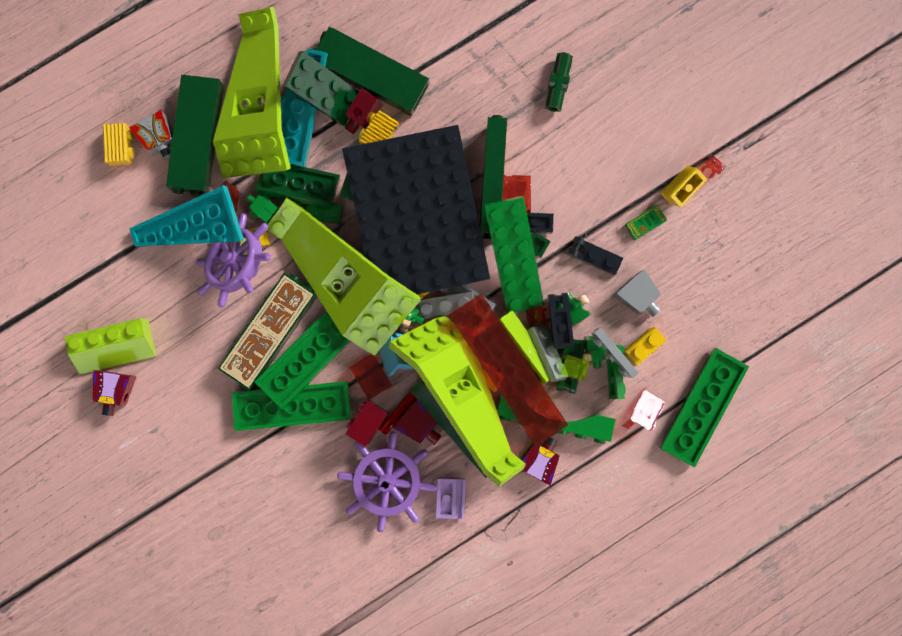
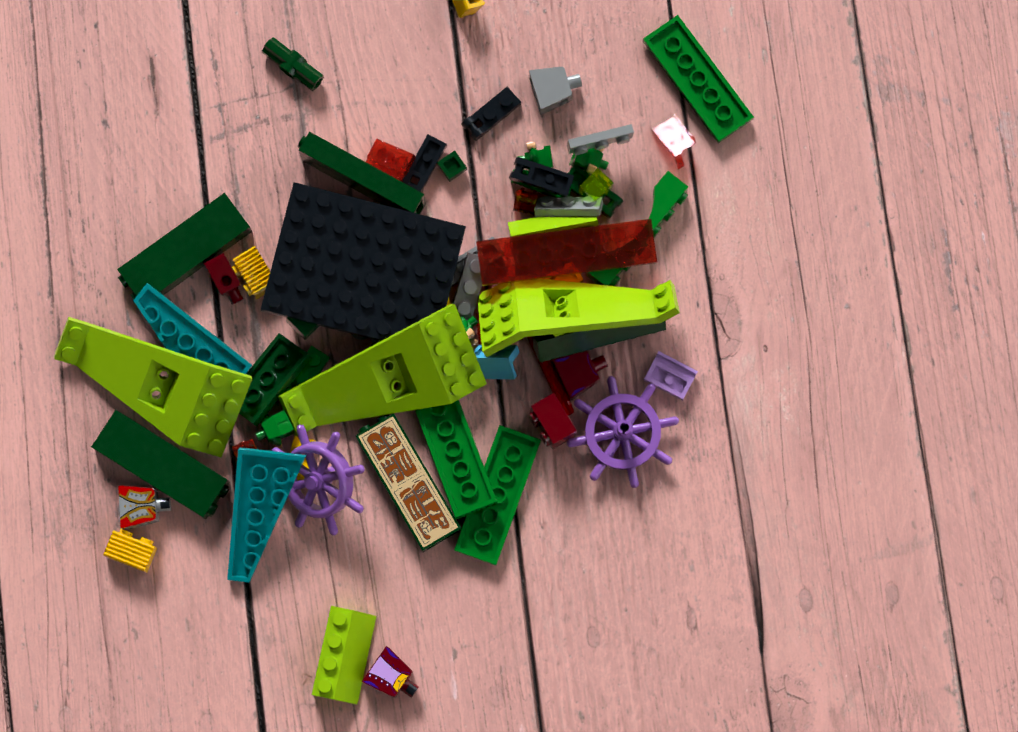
camera: 60 degrees left, 5 degrees down
dark green plate [282,51,359,126] -> none
clear red plate [349,354,393,400] -> none
green plate [484,196,544,314] -> none
torso [521,436,560,485] -> none
green plate [606,345,626,399] -> none
yellow brick [623,327,666,365] -> none
green tile [624,204,667,241] -> none

